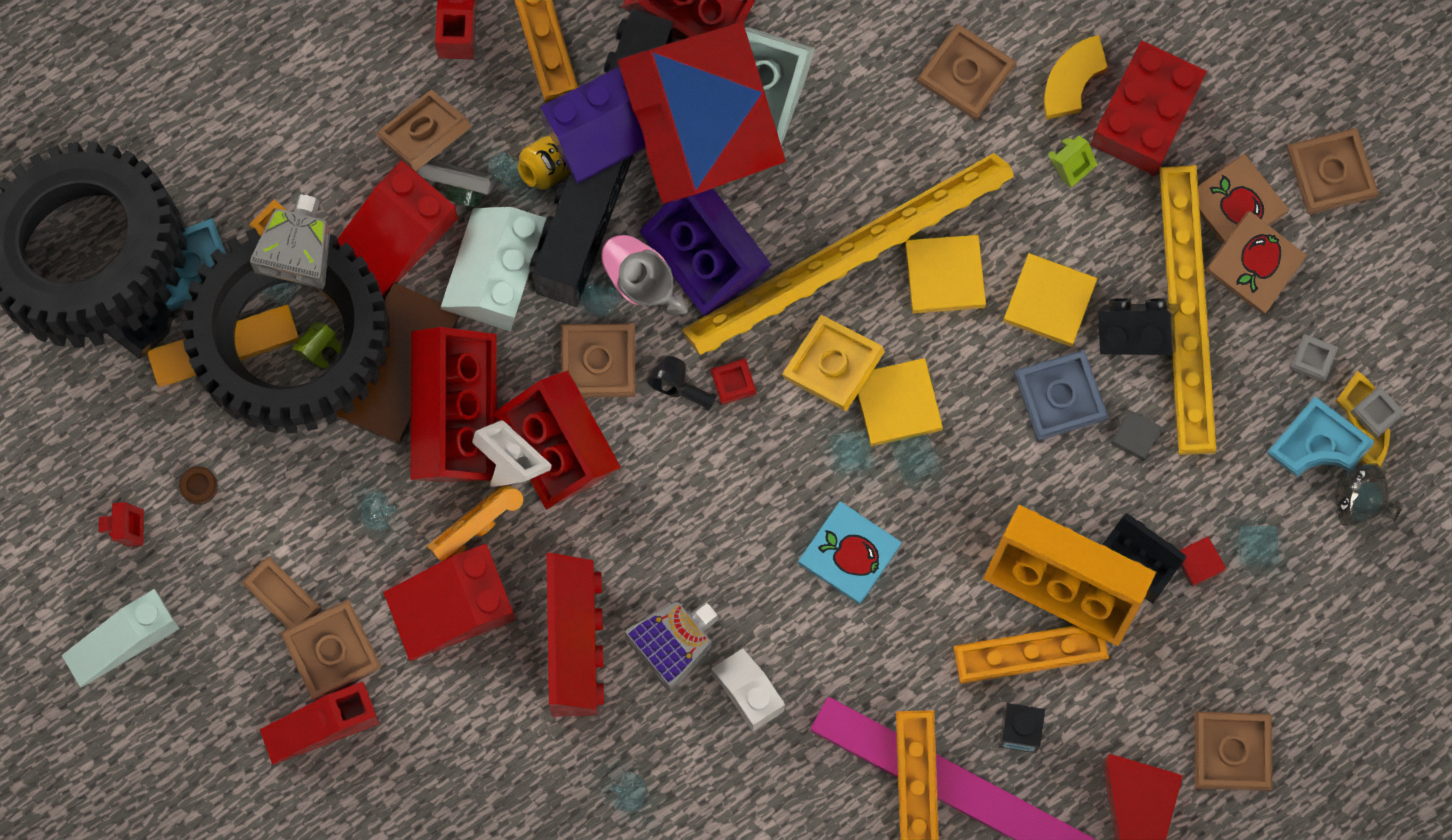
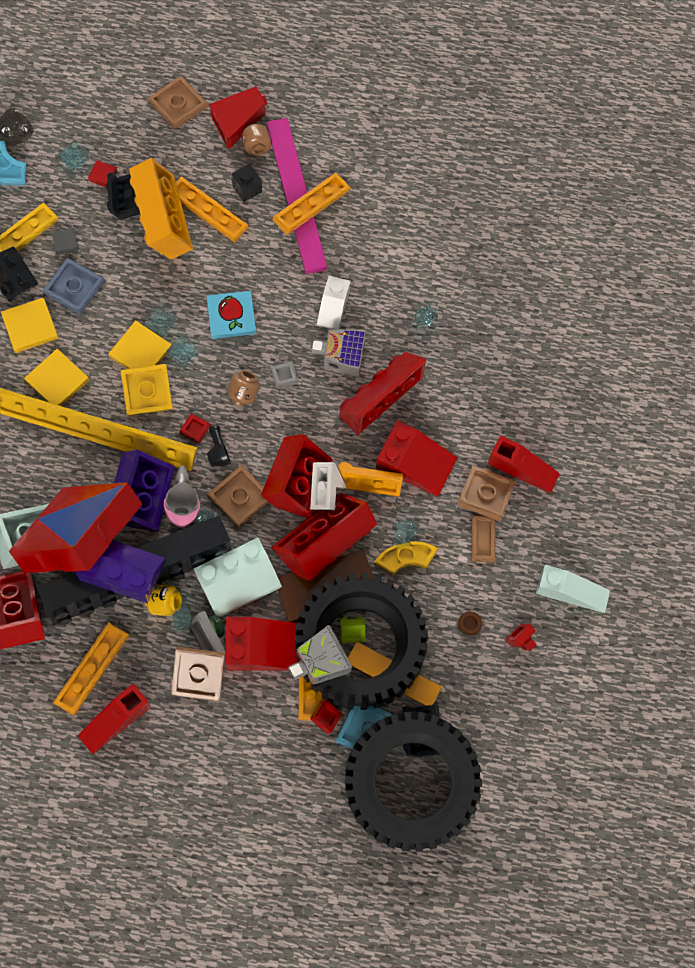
camera: 135 degrees left, 5 degrees down
none -> medium nougat head [227,370,260,406]
none -> medium nougat head [242,124,272,156]
none -> light grey tile [270,361,298,389]
none -> red tile [310,699,343,734]
none -> yellow tile [374,541,438,576]

